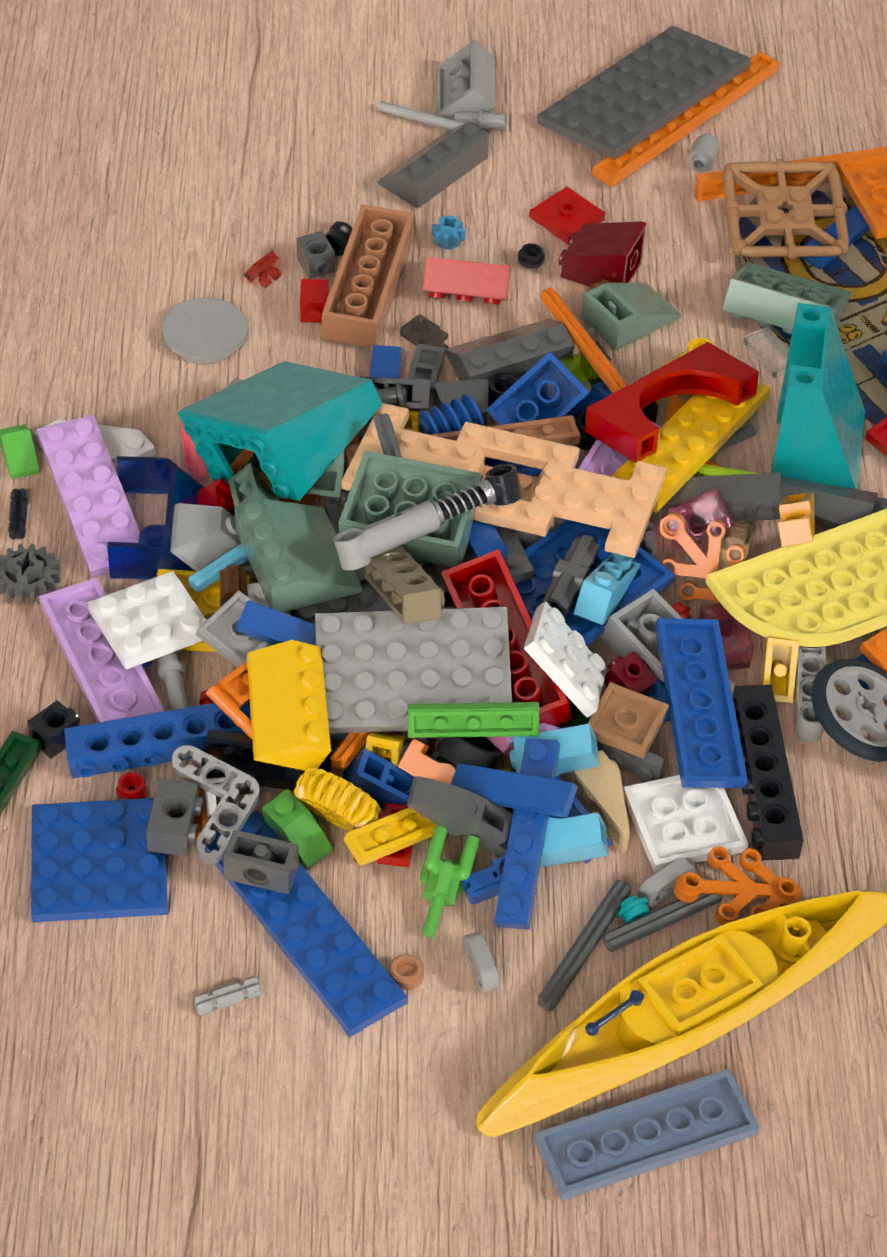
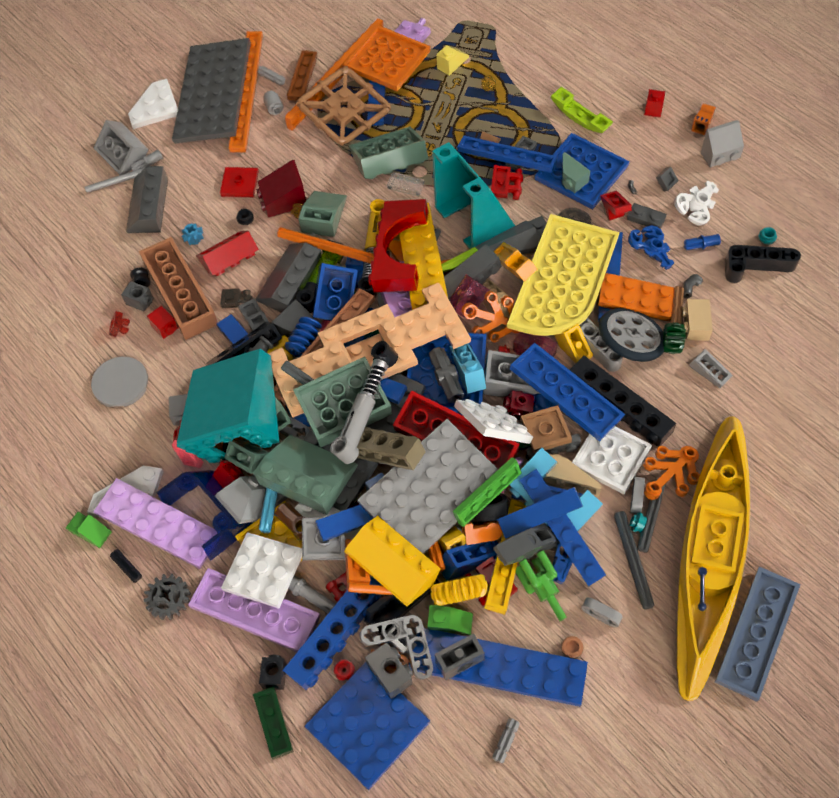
camera: 35 degrees left, 10 degrees up
none -> white plate [128,79,178,129]
none -> light grey axle [258,66,286,85]
none -> dark orange plate [287,50,318,101]

